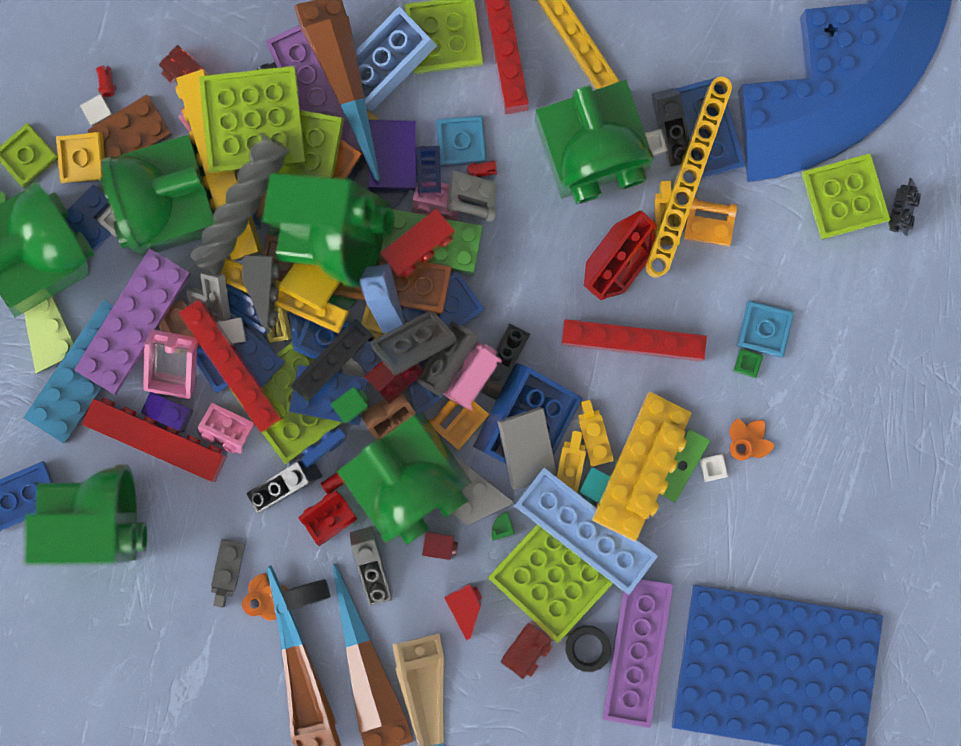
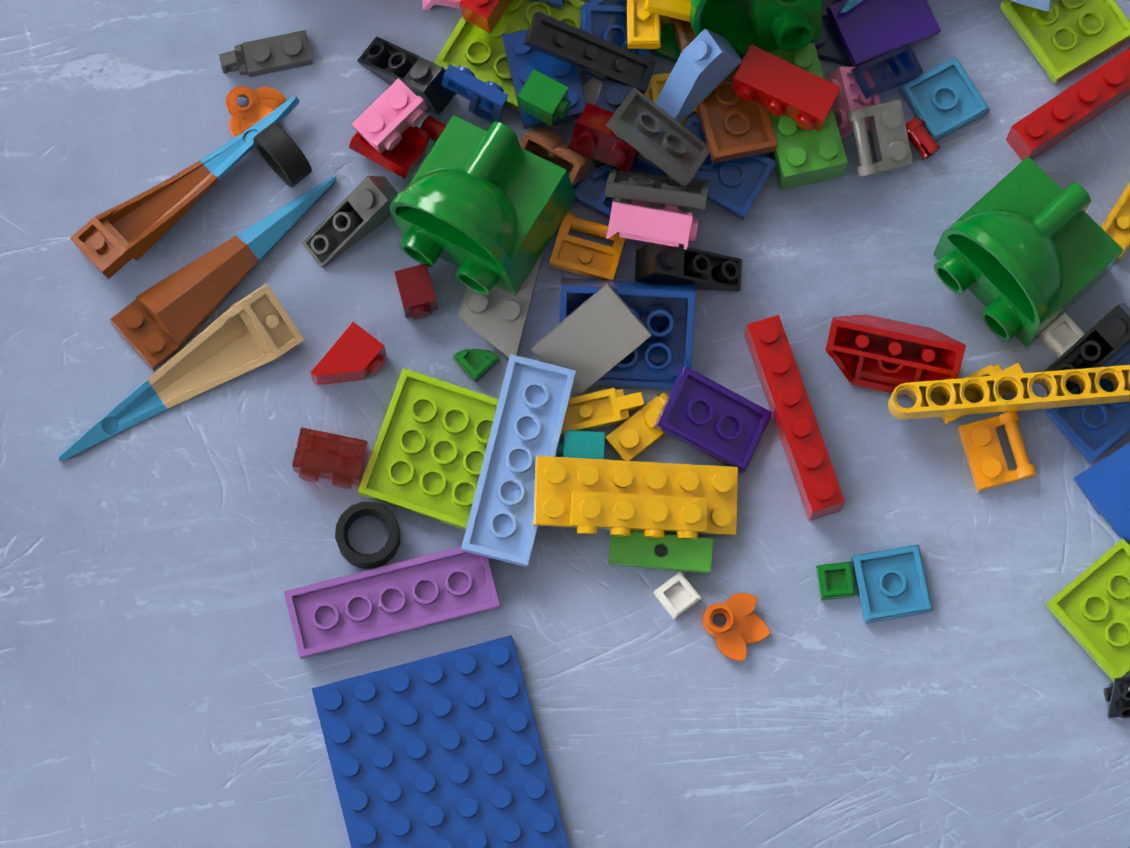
camera: 60 degrees right, 10 degrees down
none -> bright pink bracket [352,78,427,154]
none -> dark purple tile [654,366,772,473]

